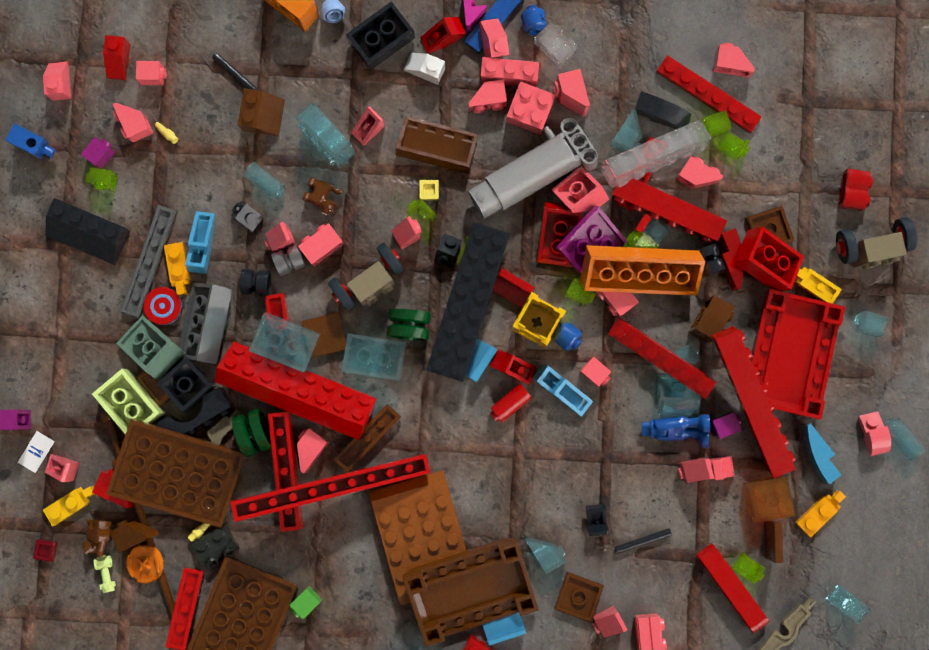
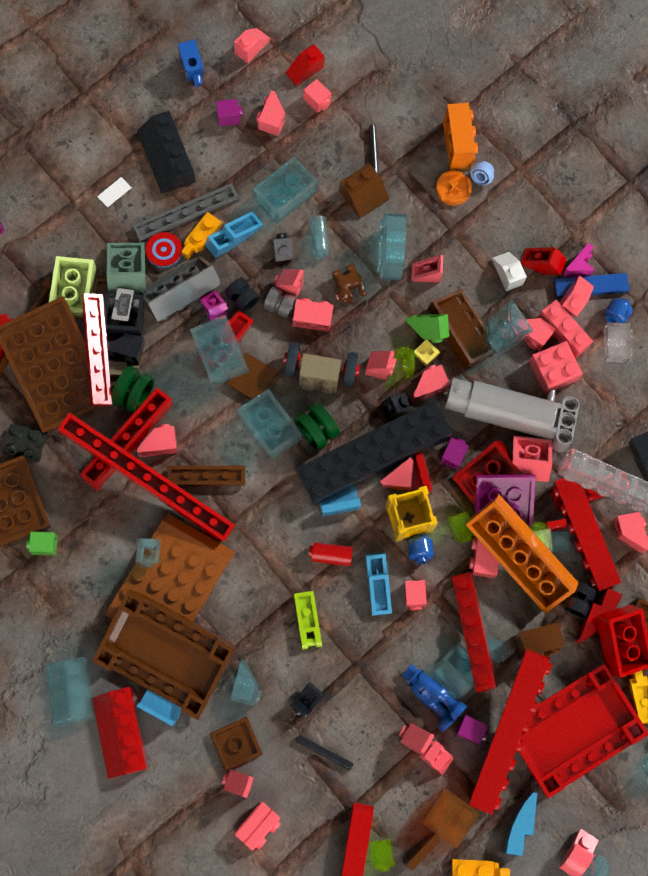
camera: 35 degrees right, 10 degrees down
clear neon green brick [86,167,118,193] -> none
light yellow piece [155,122,178,144] -> none
light yellow piece [188,523,210,542] -> none
red brick [215,341,377,440] -> none
black brick [346,1,415,71] -> none
red slope [490,349,537,385] -> none
coral slope [553,69,590,117] -> none
clear light blue slope [611,110,642,157] -> none
none -> plate [82,293,112,407]
none -> white sticker [97,177,131,207]
none -> sticker [112,288,134,321]
none -> clear light blue brick [135,538,160,567]
none -> dark pink slope [199,290,228,322]
none -> clear light blue brick [253,156,318,224]
none -> lime plate [294,591,322,650]
none -> coral slope [380,457,414,491]
none -> bright green slope [406,314,449,343]
none -> coral slope [412,365,450,403]
none -> orange tile [435,170,472,206]
none -> magenta brick [440,438,469,470]
none -> clear light blue slope [486,300,533,356]

